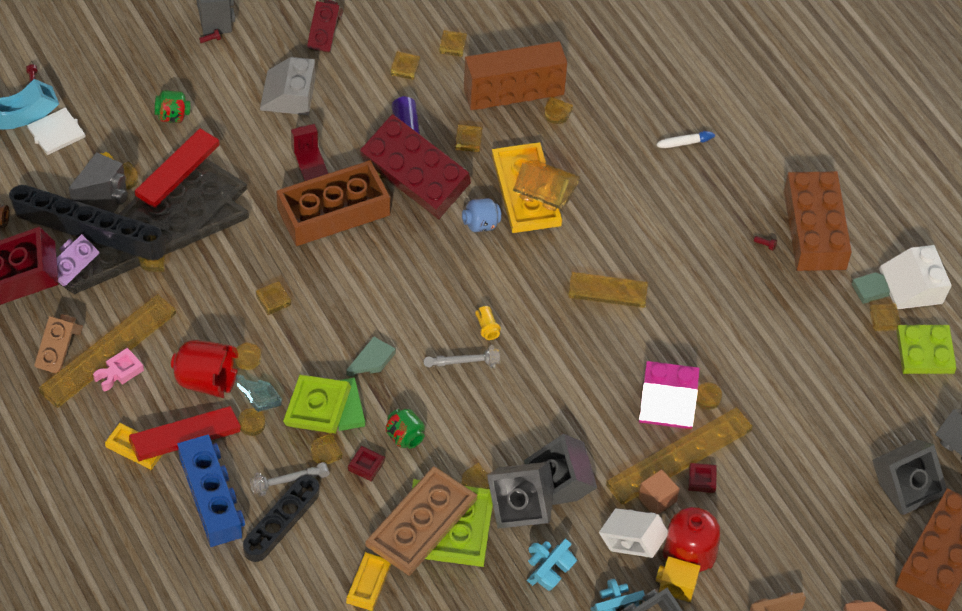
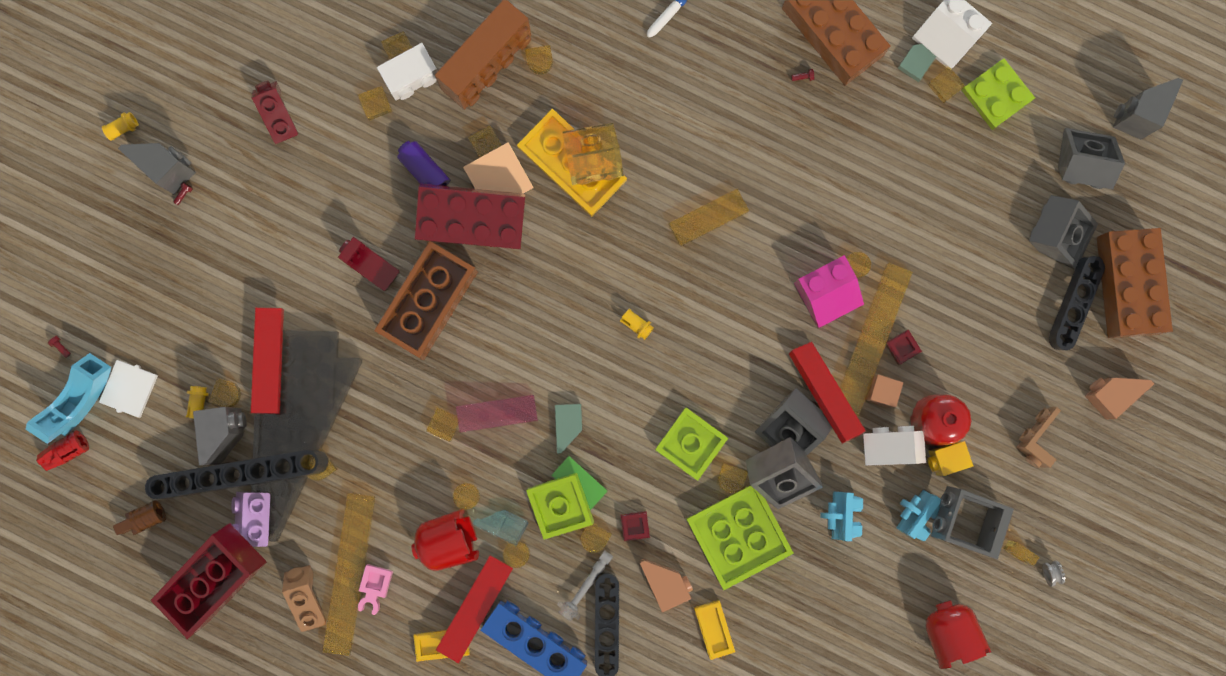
camera: 35 degrees left, 30 degrees up
green head [154,90,190,123] -> none
light grey slope [260,57,316,115] -> none
medium nougat tile [365,466,477,576] -> none
green head [385,409,425,449] -> none
light grey piece [424,345,500,369] -> none
medium blue head [462,198,501,232] -> none
none -> white brick [377,43,438,100]
none -> clear pink tile [456,395,538,433]
none -> light nougat tile [463,142,533,193]
none -> nougat slope [639,559,693,612]
none -> lime plate [655,407,728,481]
none -> red tile [789,342,866,444]
none -> black beam [1049,256,1105,350]

